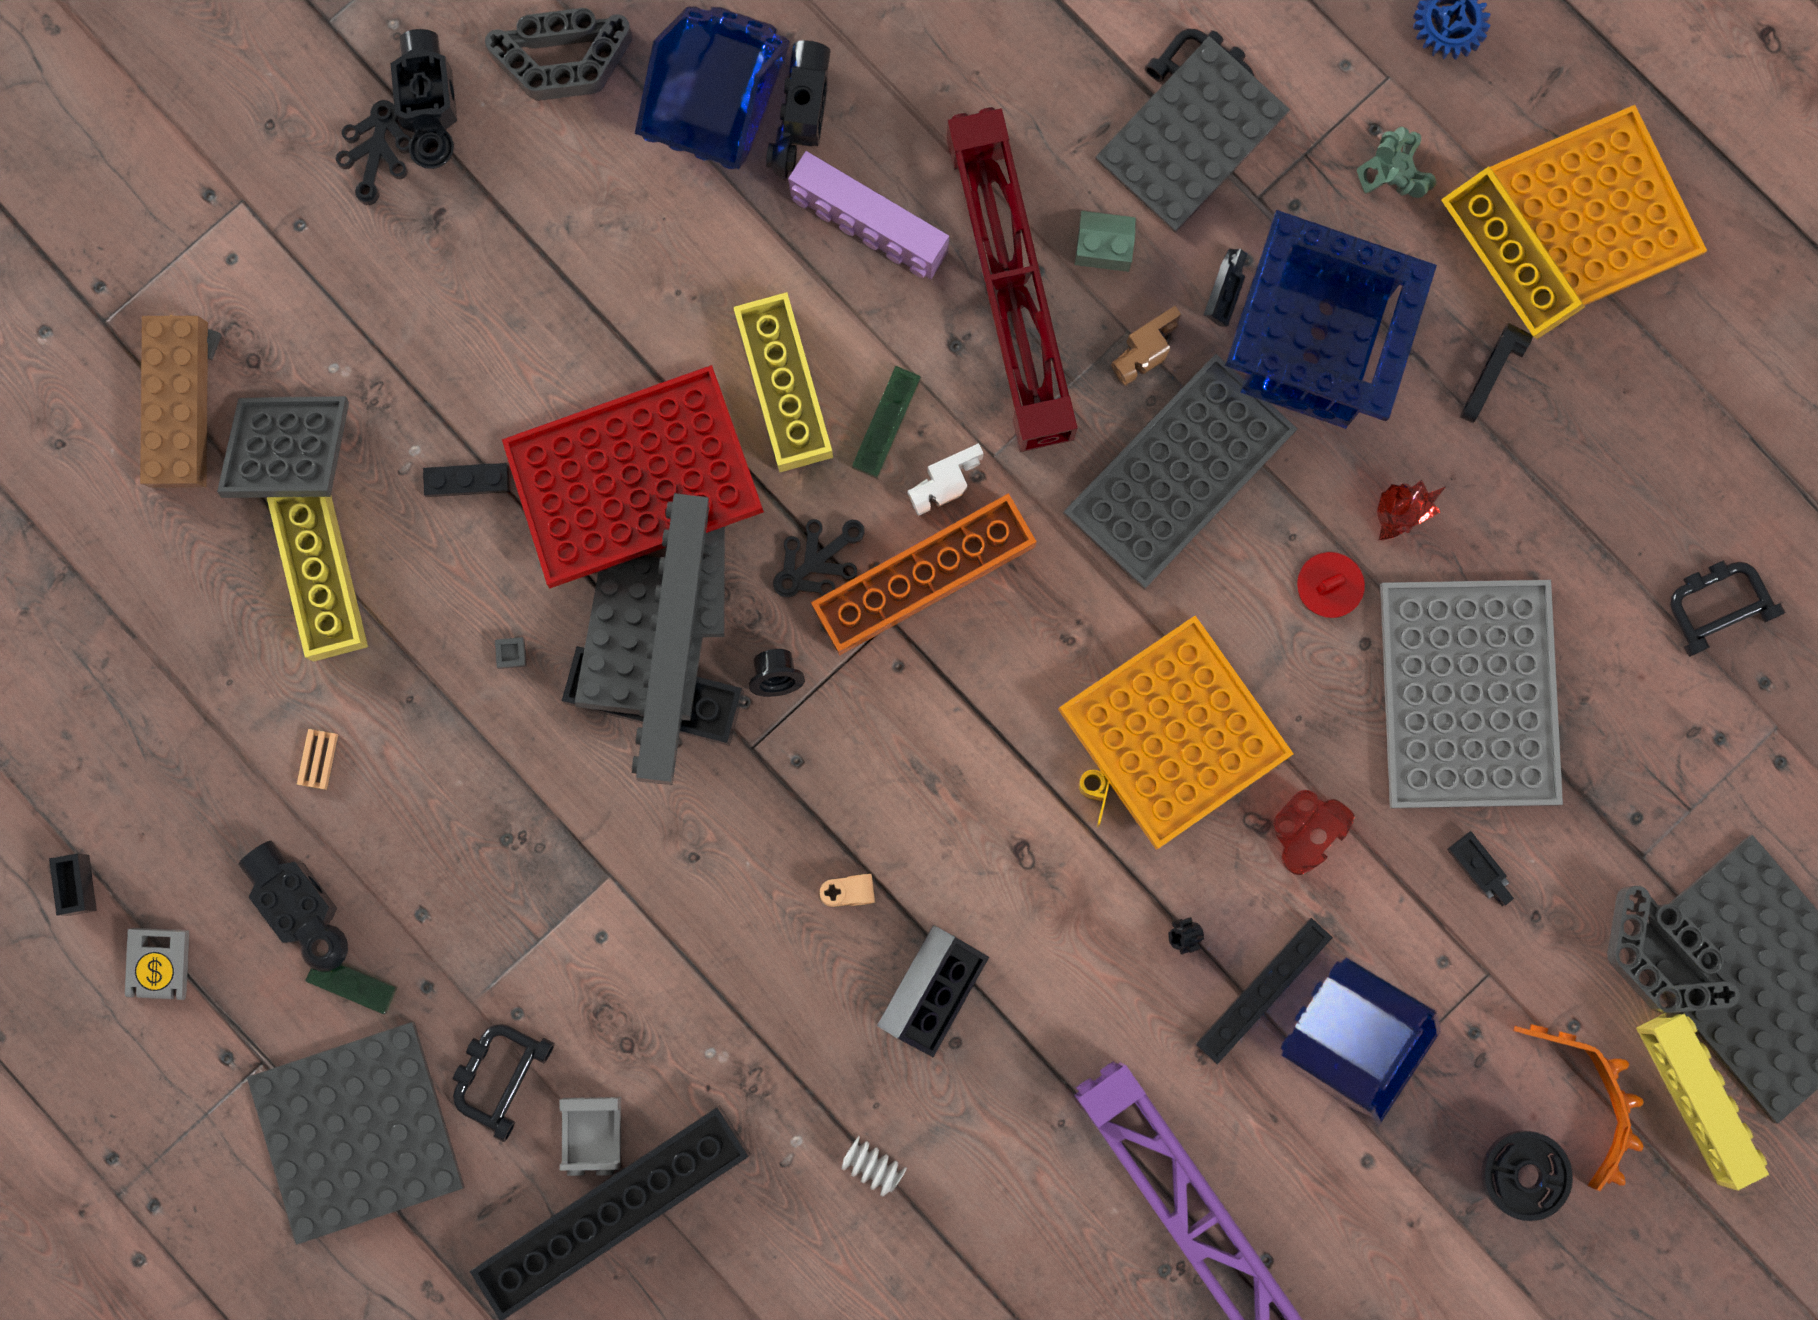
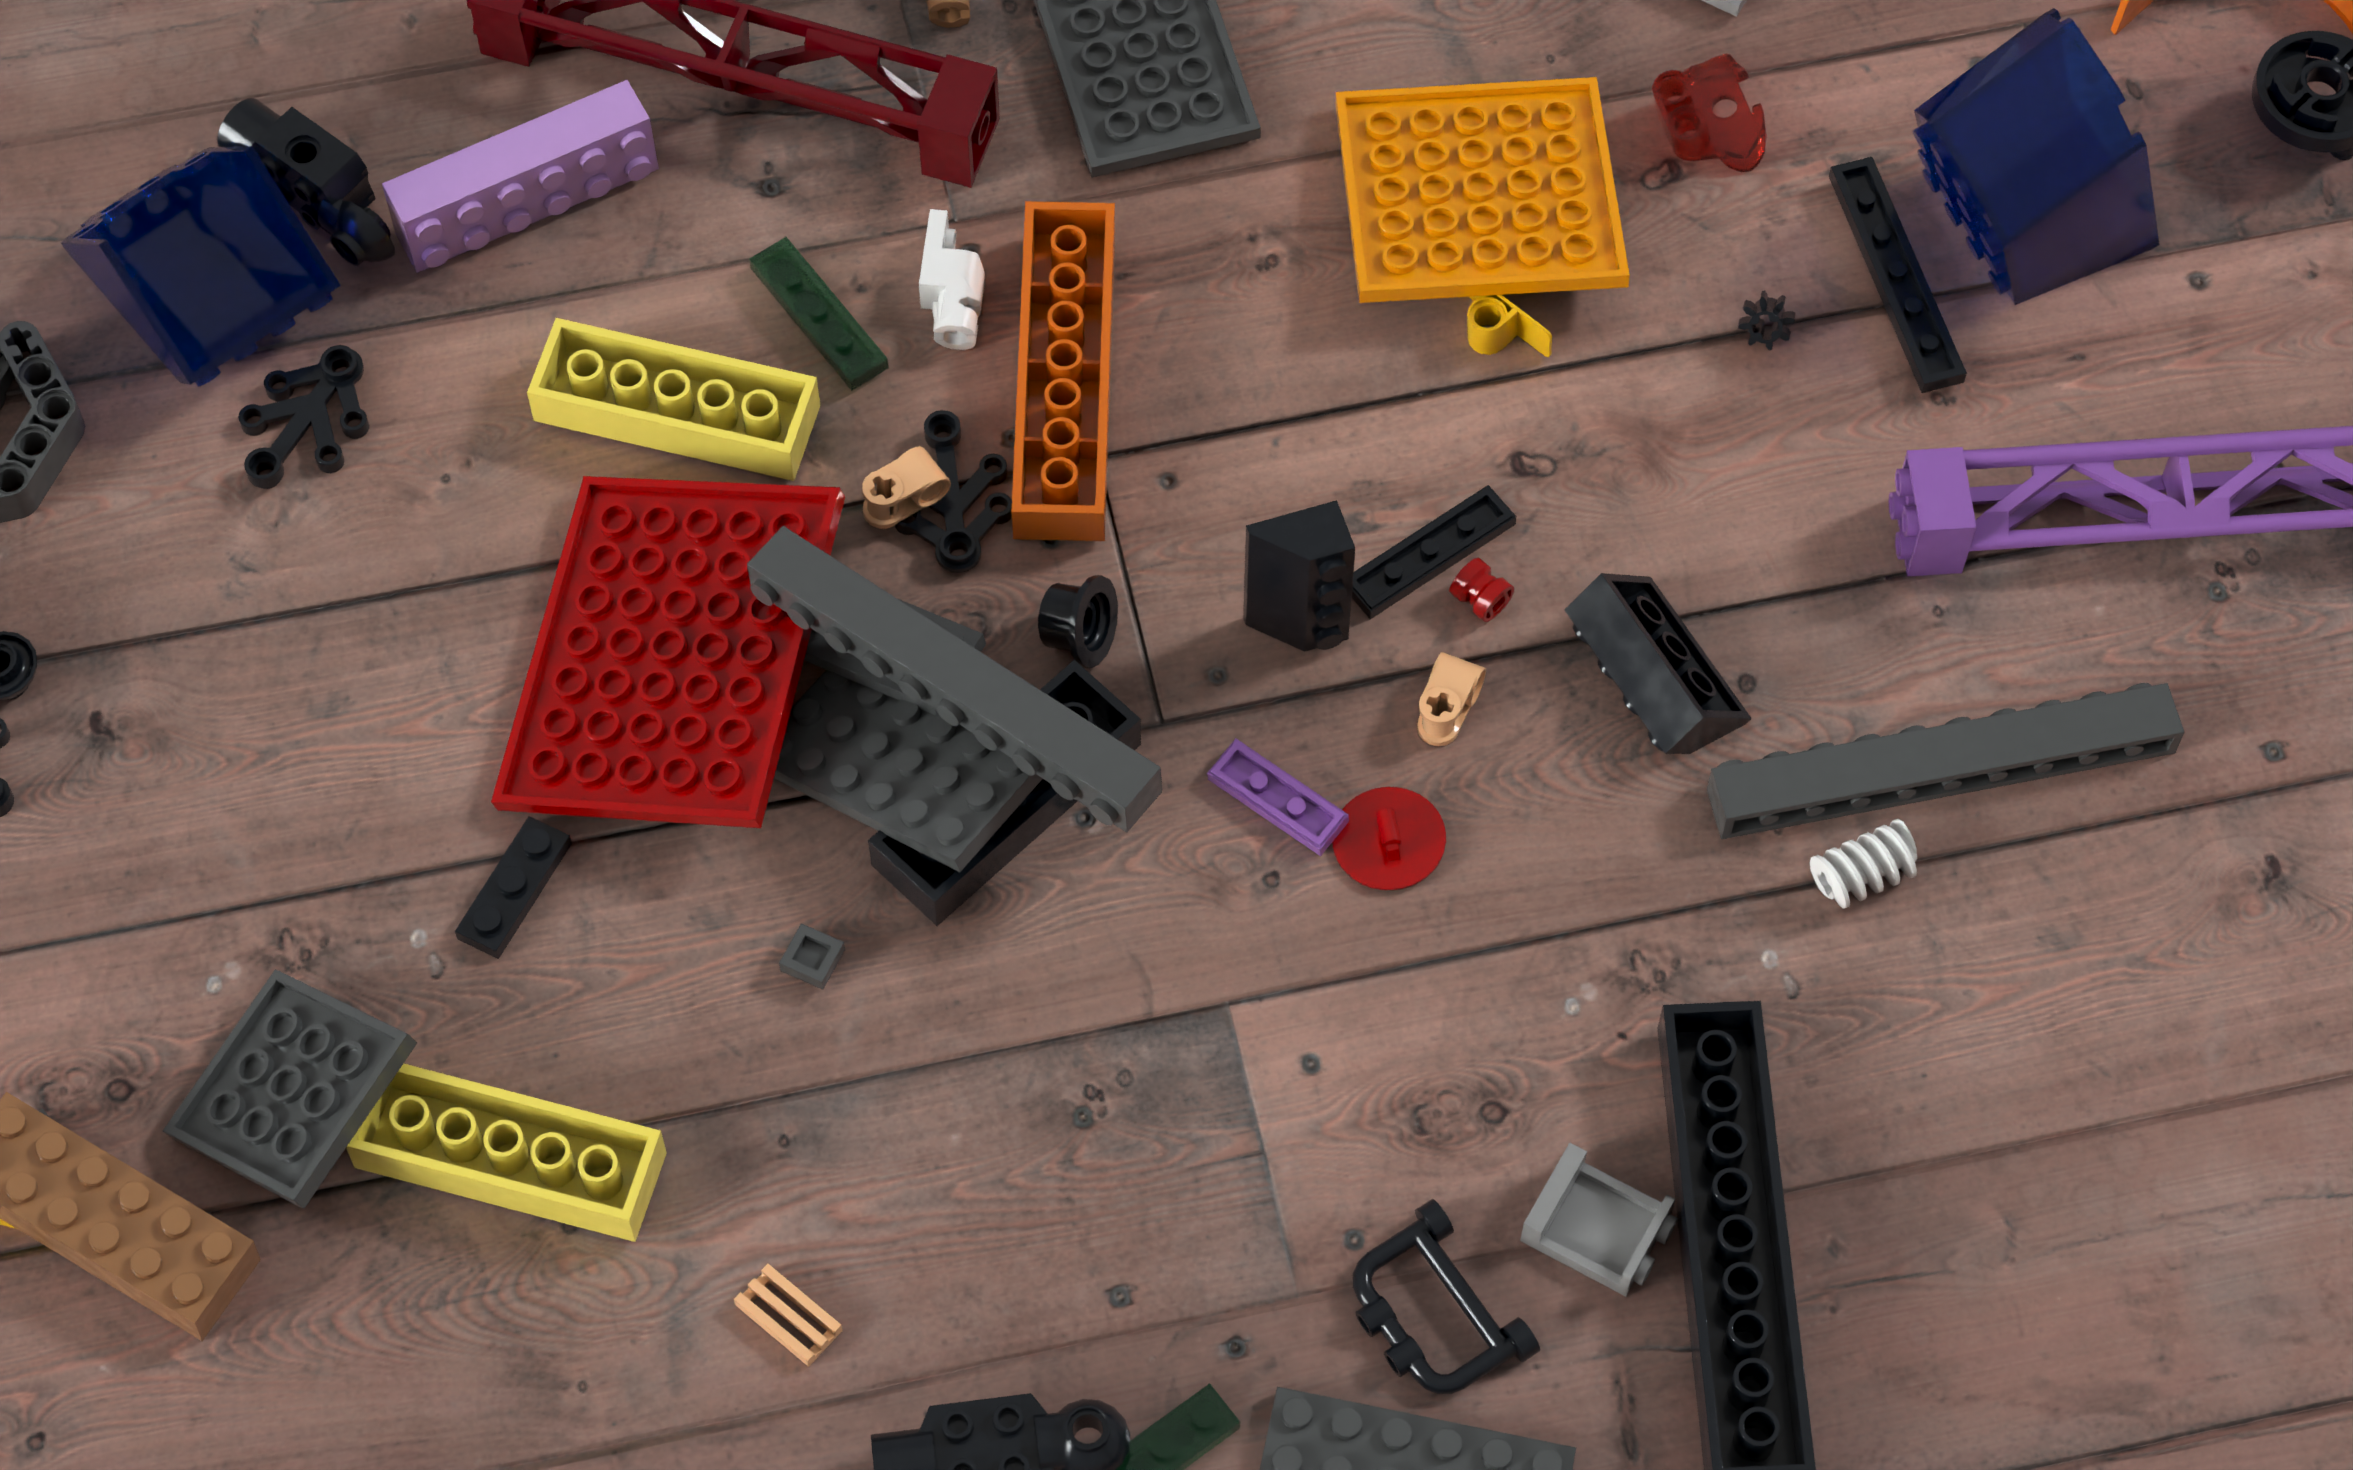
camera: 60 degrees left, 20 degrees down
none -> black plant [238,345,369,489]
none -> light nougat piece [862,446,951,529]
none -> medium lavender tile [1207,738,1349,856]
none -> black slope [1243,500,1355,652]
none -> red shield [1332,787,1446,890]
none -> black tile [1352,485,1517,619]
none -> red wheel [1449,558,1515,622]
none -> dark grey brick [1707,683,2185,839]

